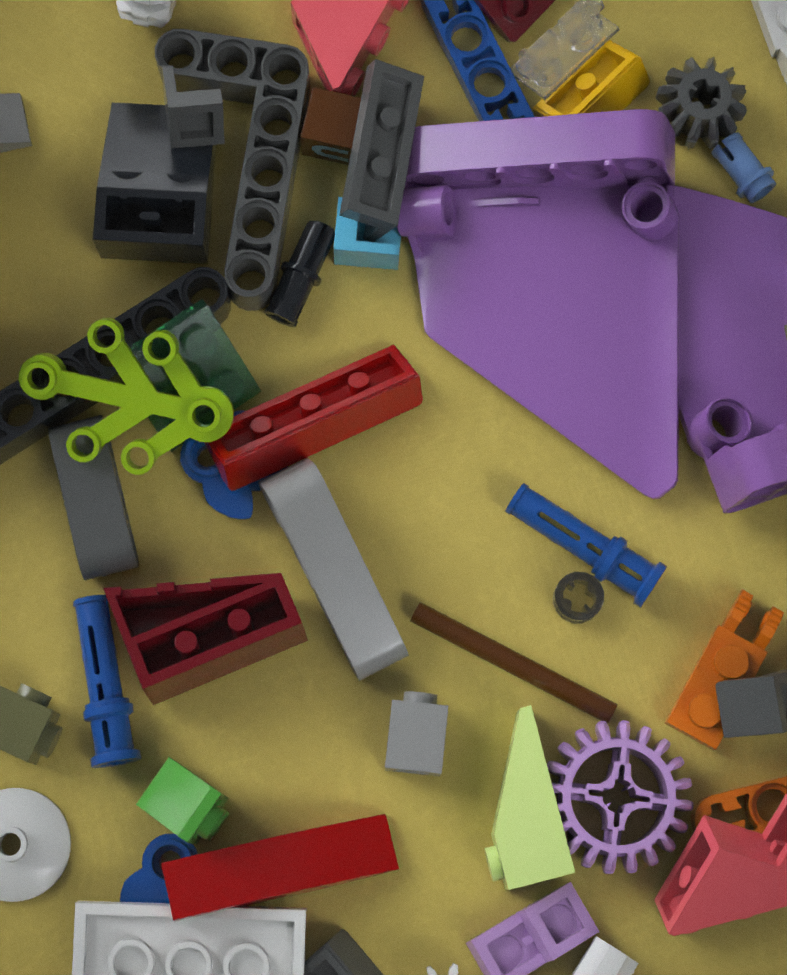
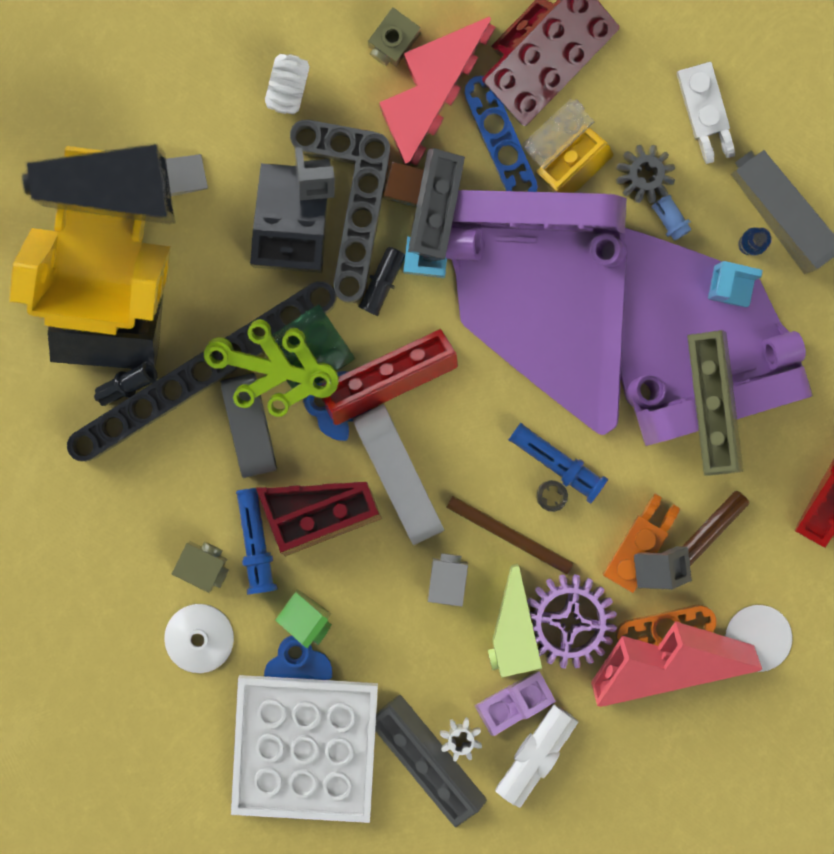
camera: 10 degrees right, 10 degrees up
red slope [161,814,399,922] -> none

